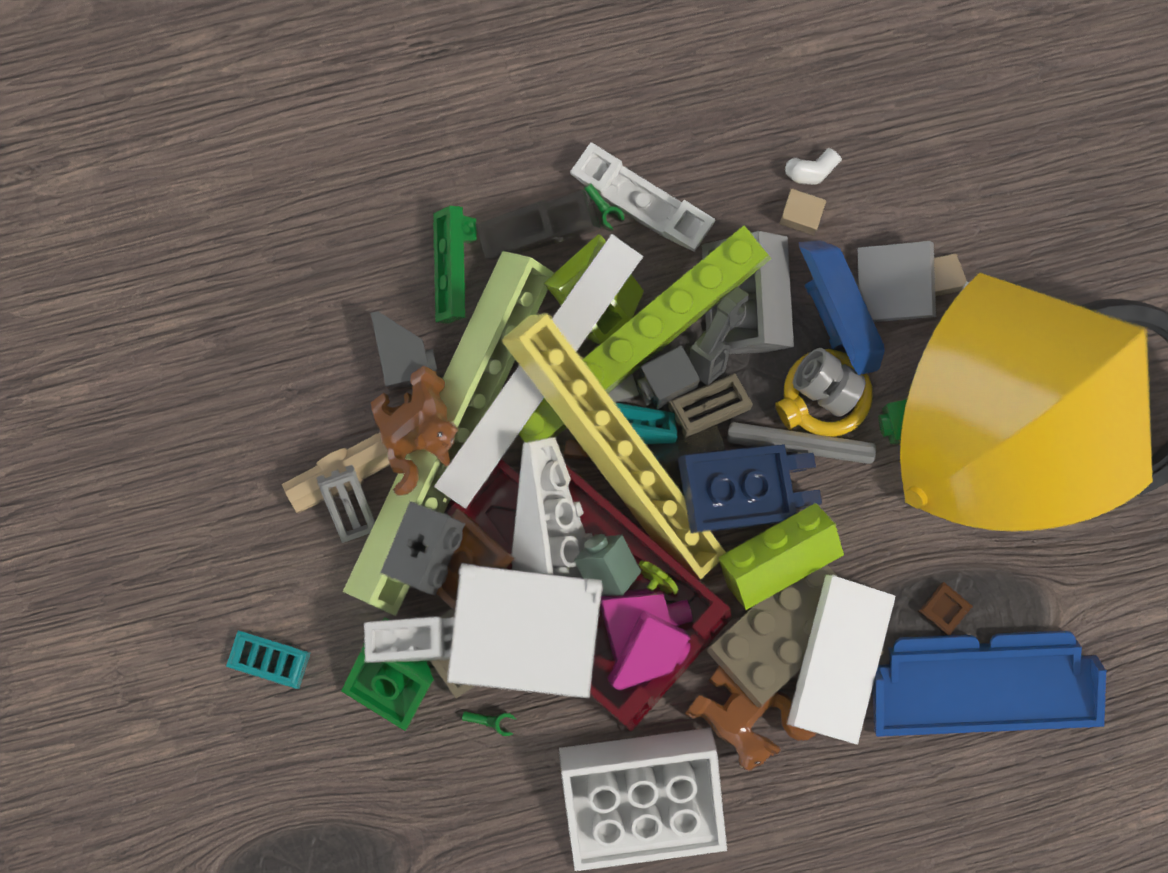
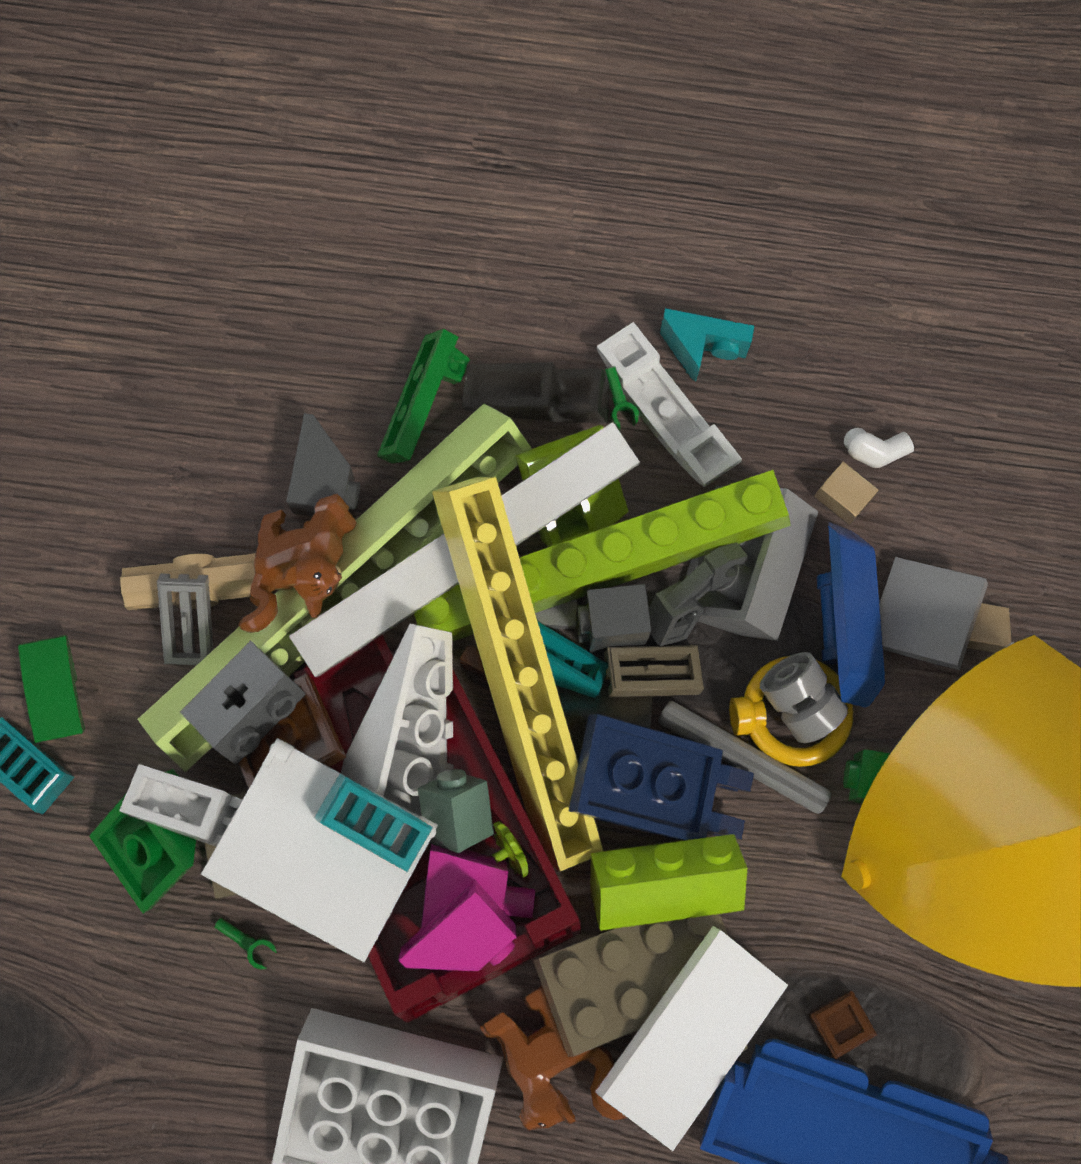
camera: 20 degrees right, 5 degrees down
none -> green slope [18,635,85,743]
none -> teal slope [315,774,433,872]
none -> teal slope [660,308,755,381]

